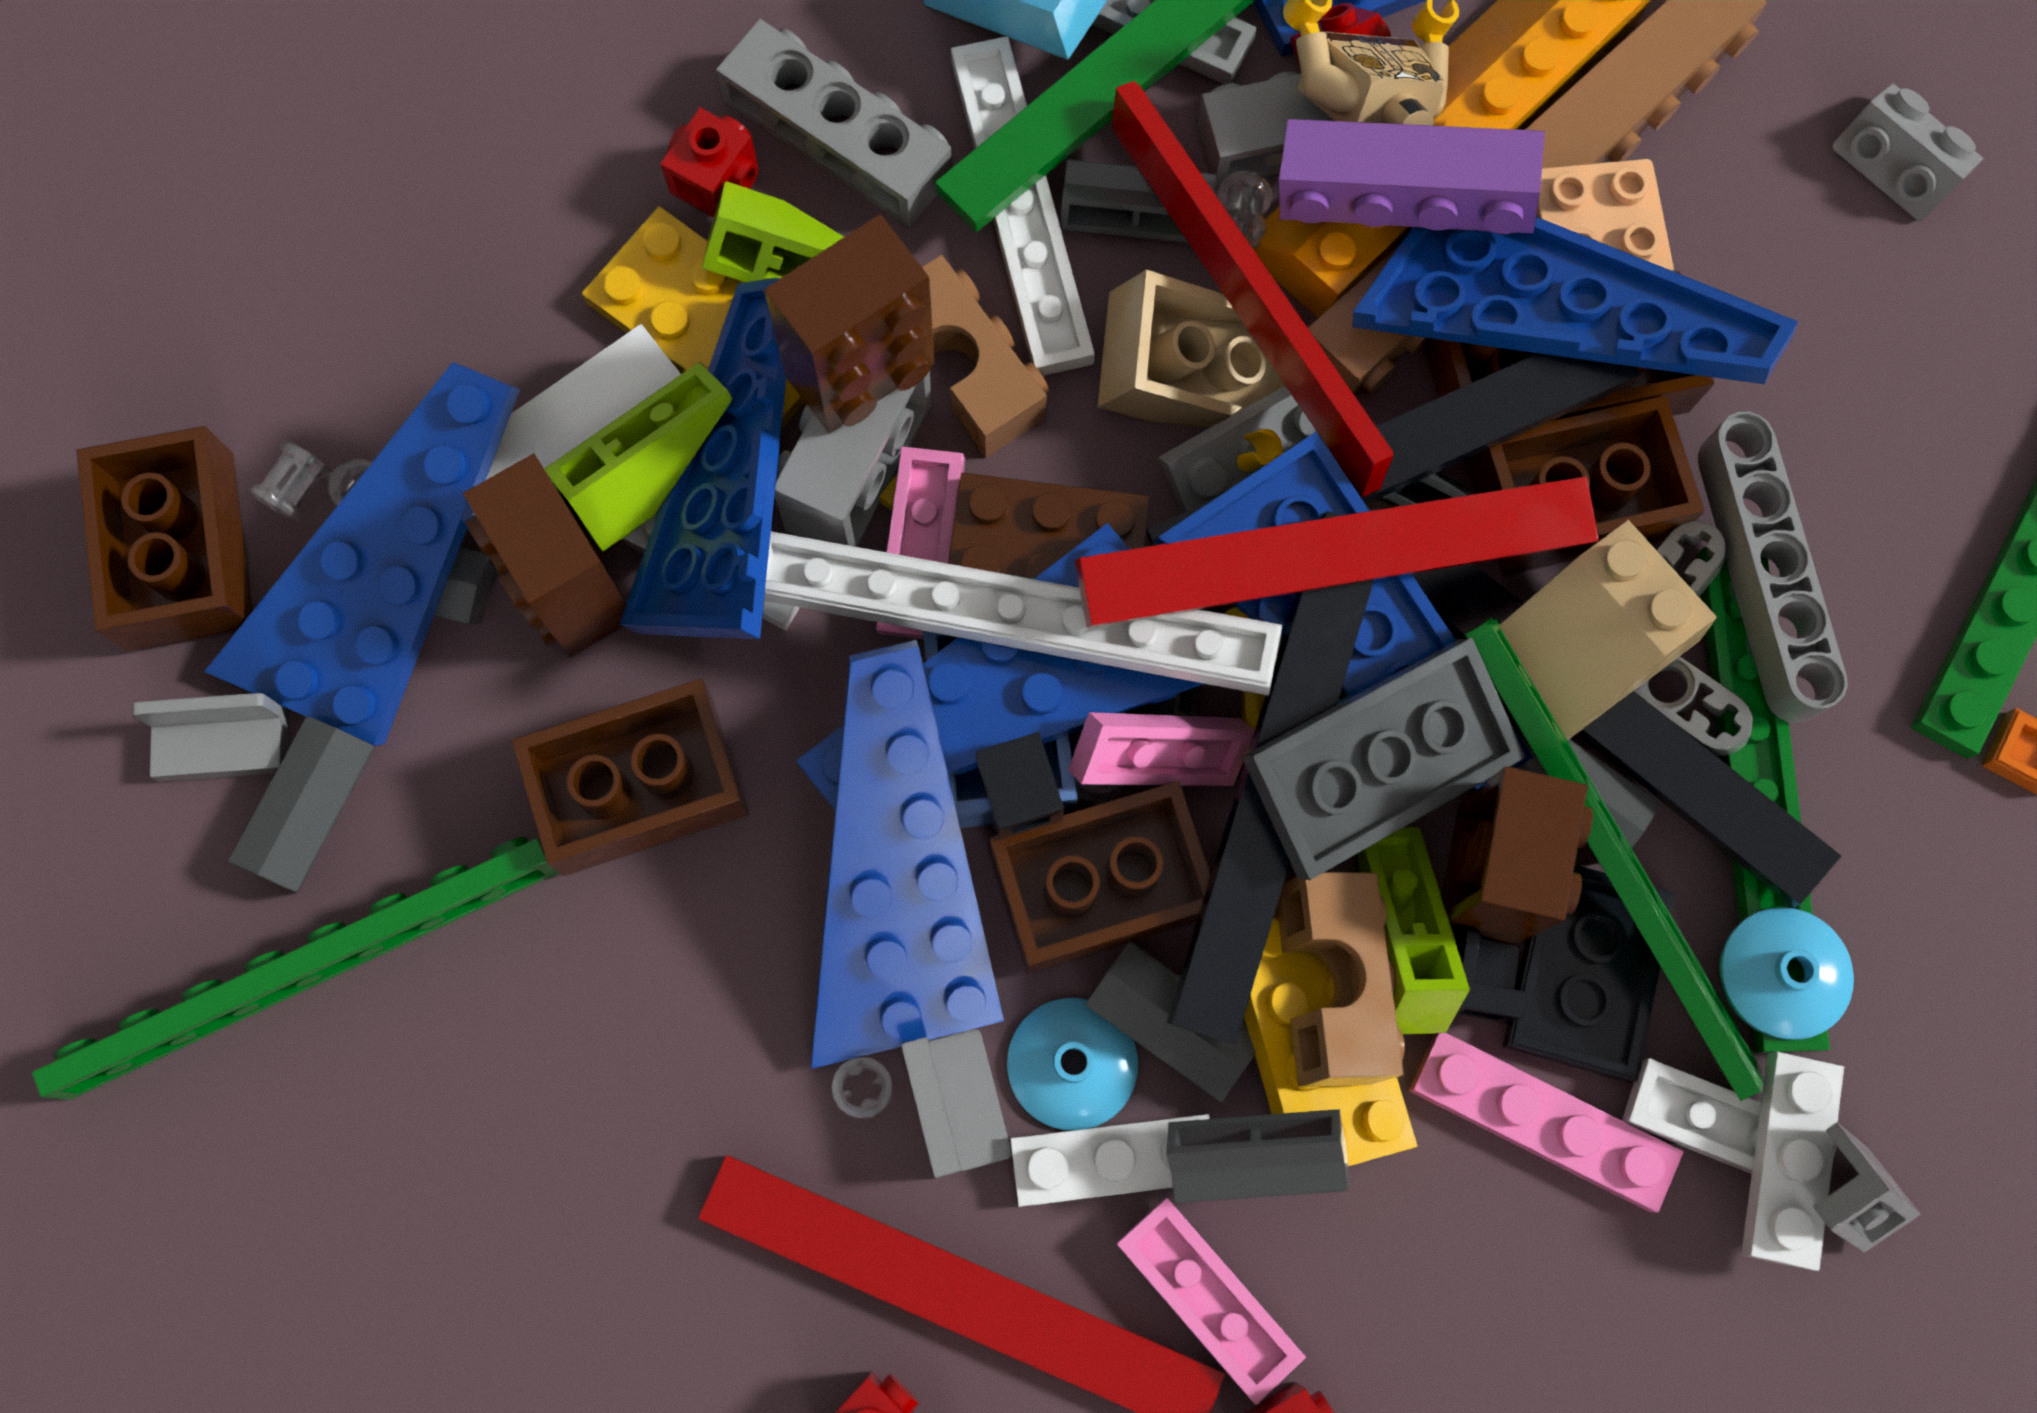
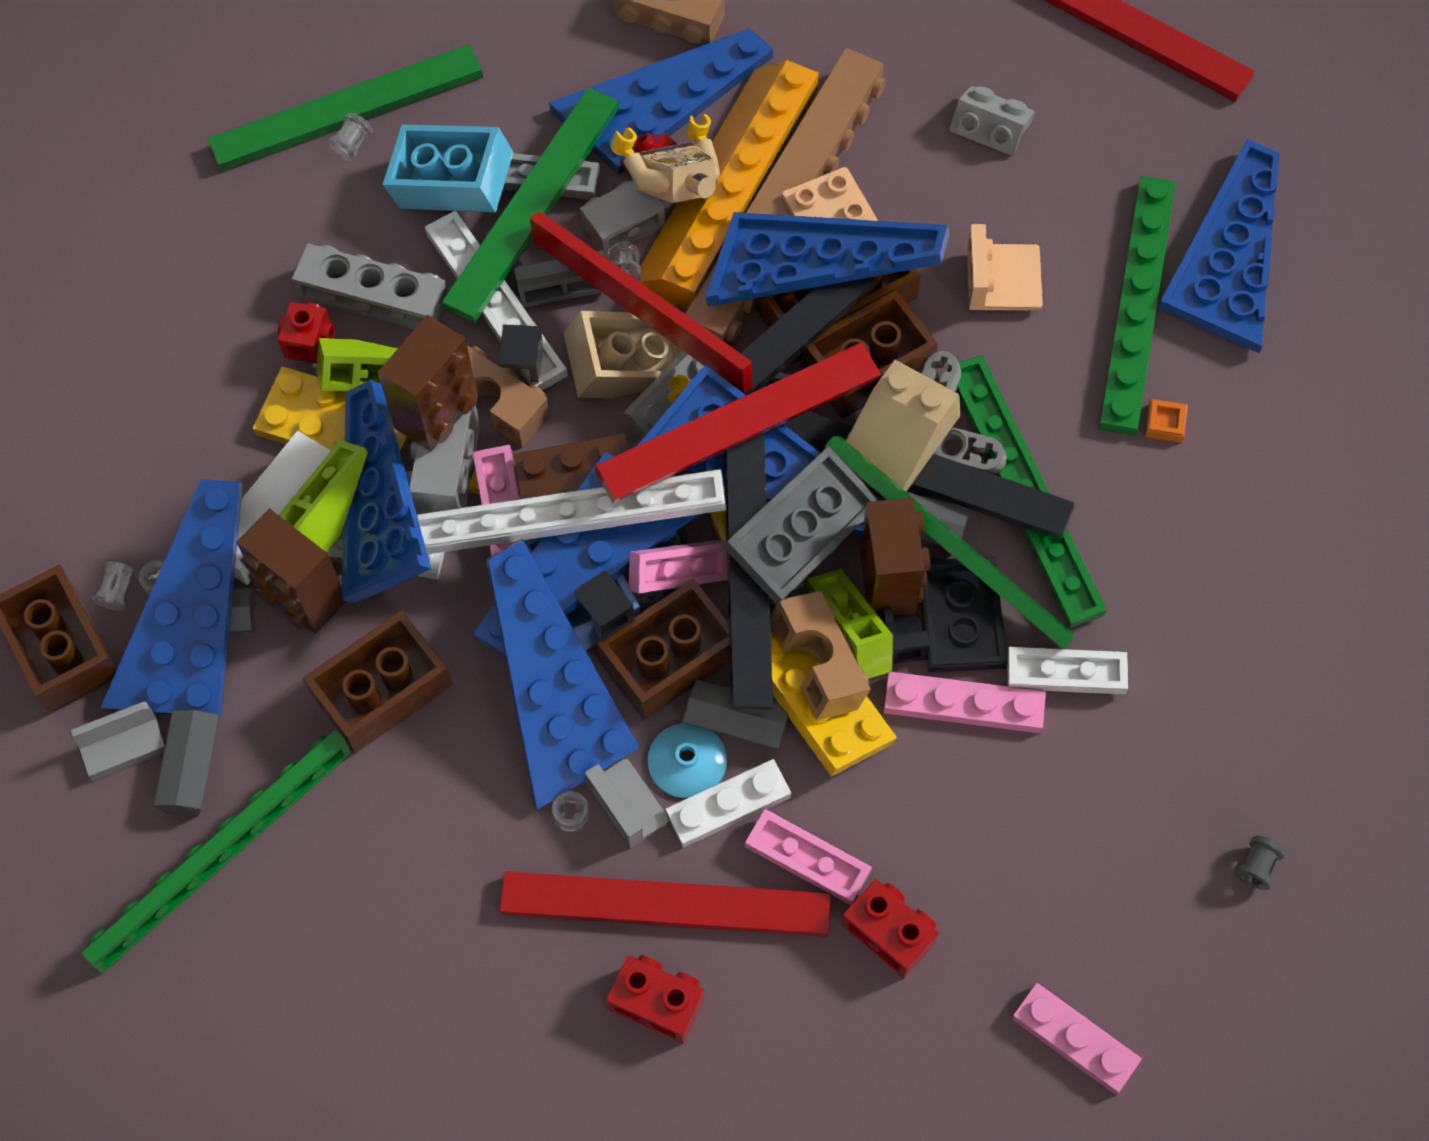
camera: 15 degrees left, 10 degrees down
dark grey piece [1166,1109,1350,1203] -> none
medium lavender brick [1279,119,1545,234] -> none
light grey beam [1697,411,1848,723] -> none
medium azure dish [1719,907,1854,1040] -> none
white plate [1741,1052,1844,1271] -> none
light grey panel [1813,1122,1921,1253] -> none
none -> black panel [499,324,543,383]
none -> light nougat bracket [967,224,1043,311]

